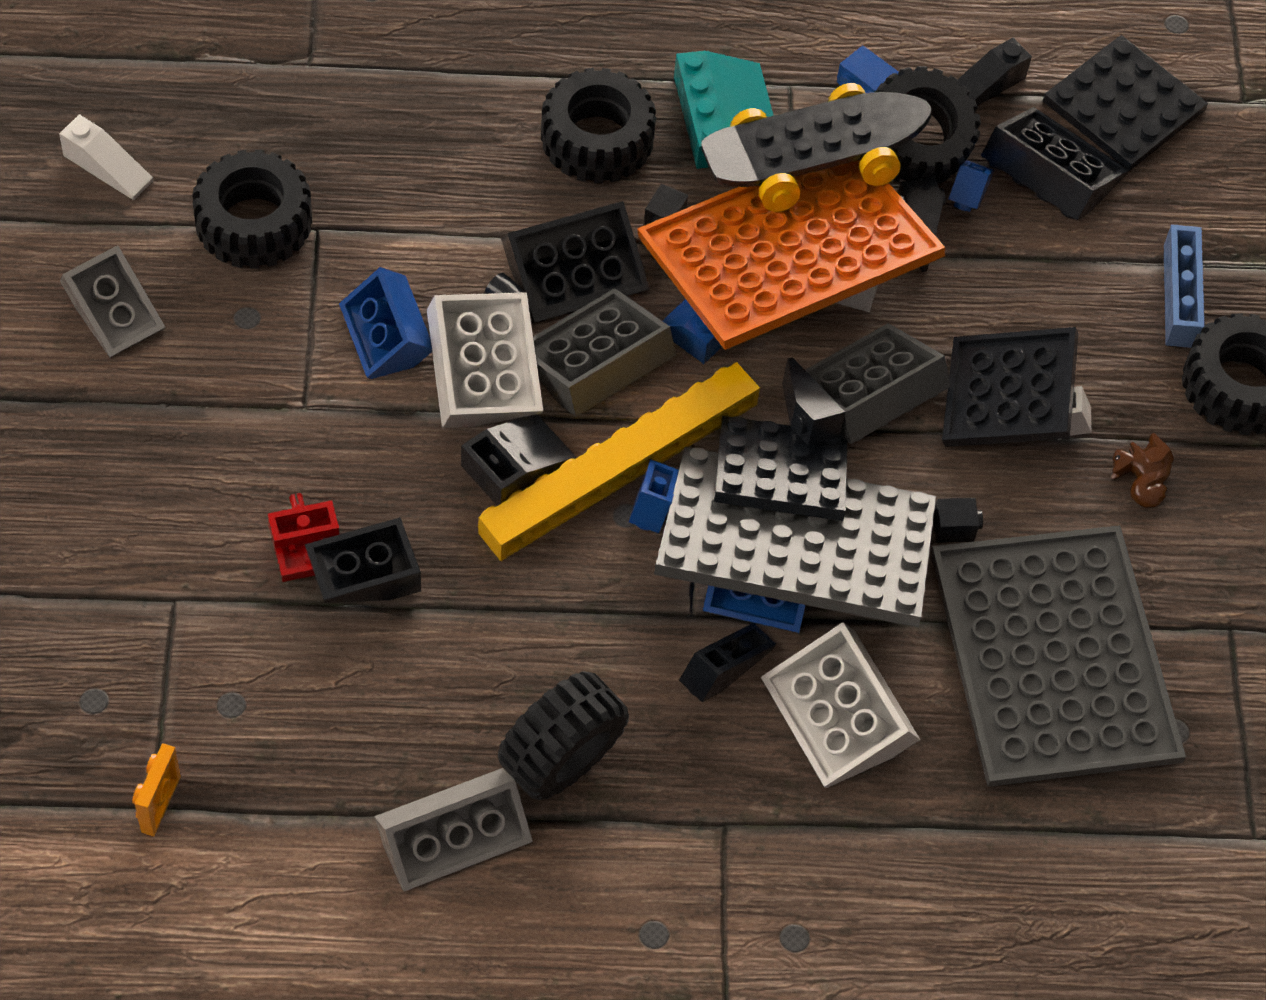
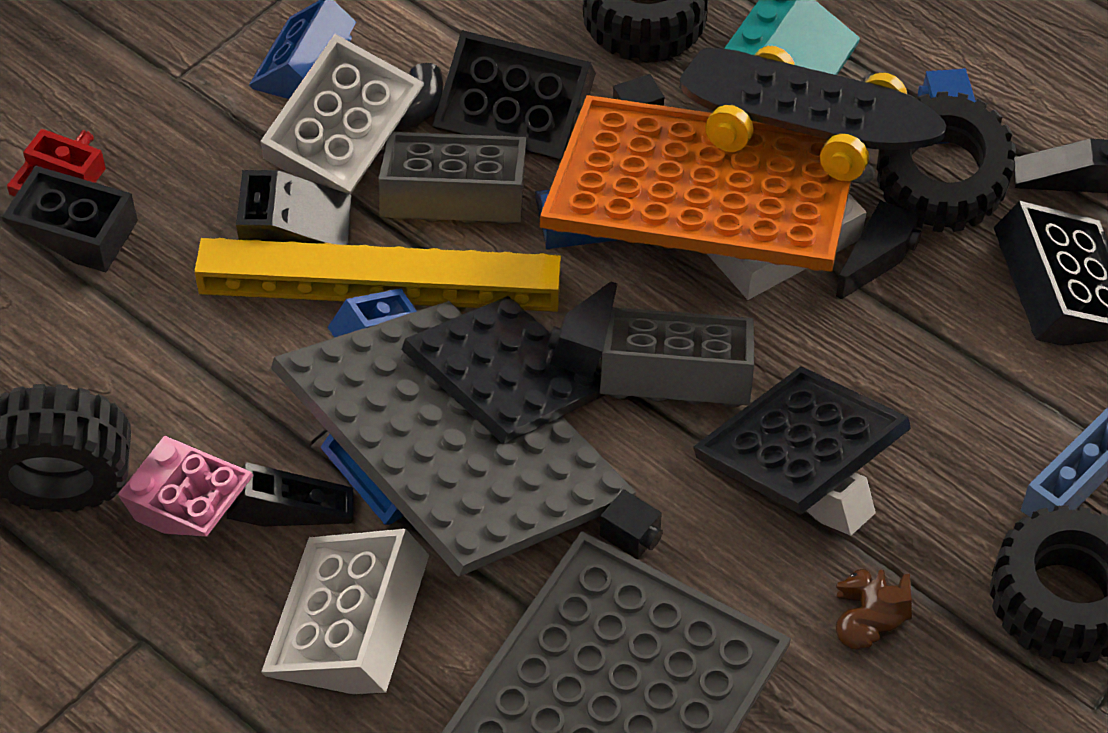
camera: 45 degrees right, 5 degrees down
blue slope [949,160,995,212] -> none
none -> bright pink slope [117,436,254,537]

